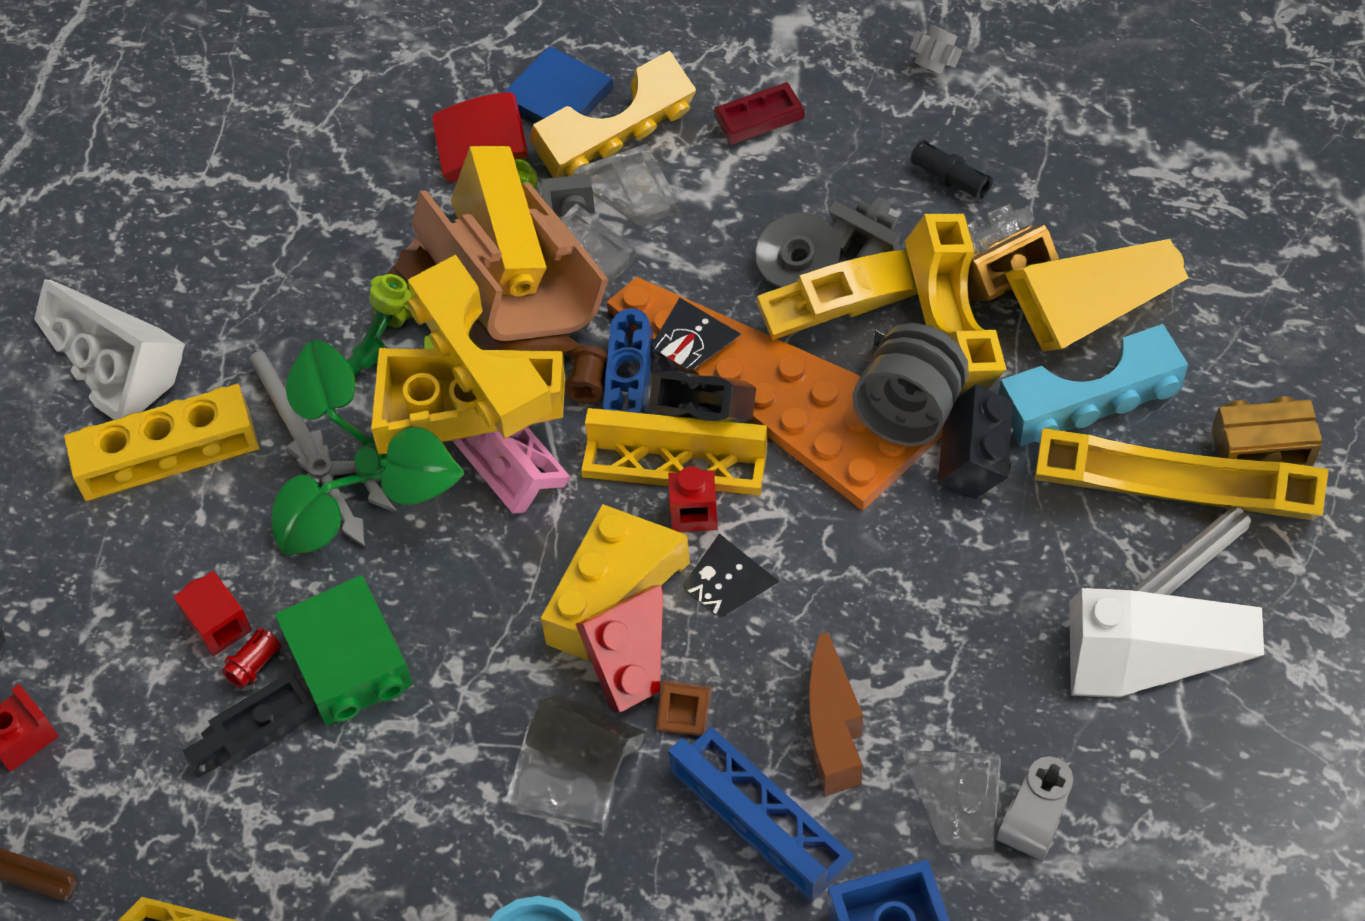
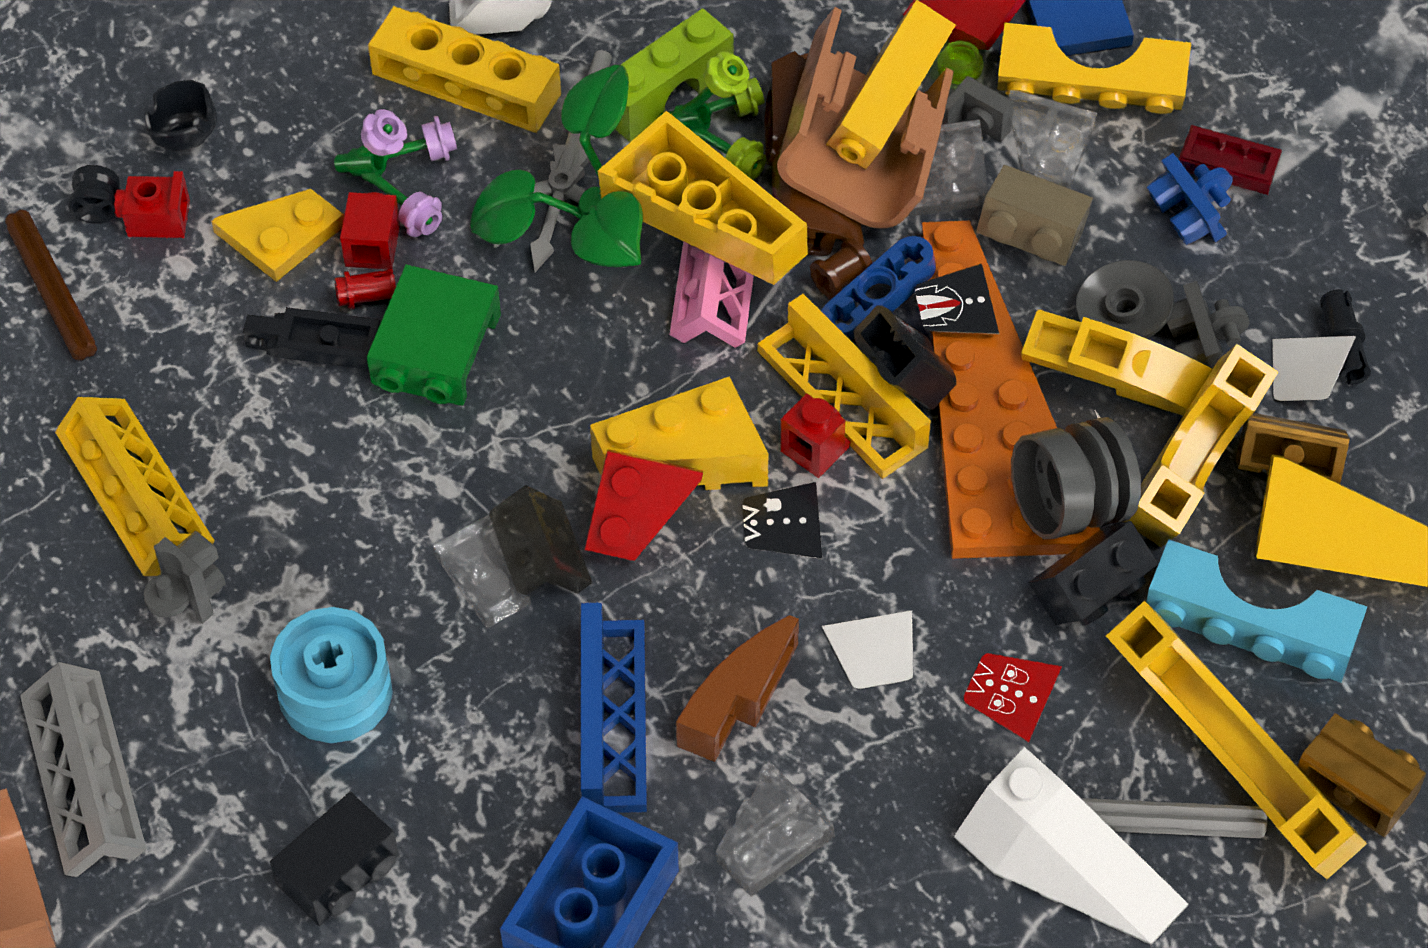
camera: 40 degrees right, 0 degrees up
yellow arch [406,255,553,439] -> none
dark orange slope [656,679,713,736] -> none
clear wing [967,203,1035,254] -> none
light grey piece [996,756,1073,861] -> none
none -> yellow wing [211,189,344,282]
none -> lavender plant [334,109,457,237]
none -> lime arch [615,8,734,142]
none -> white sticker [822,610,913,689]
none -> red sticker [964,653,1062,742]
none -> dark tan brick [976,164,1093,266]
none -> blue hips [1146,153,1232,245]
none -> white sticker [1272,336,1356,401]

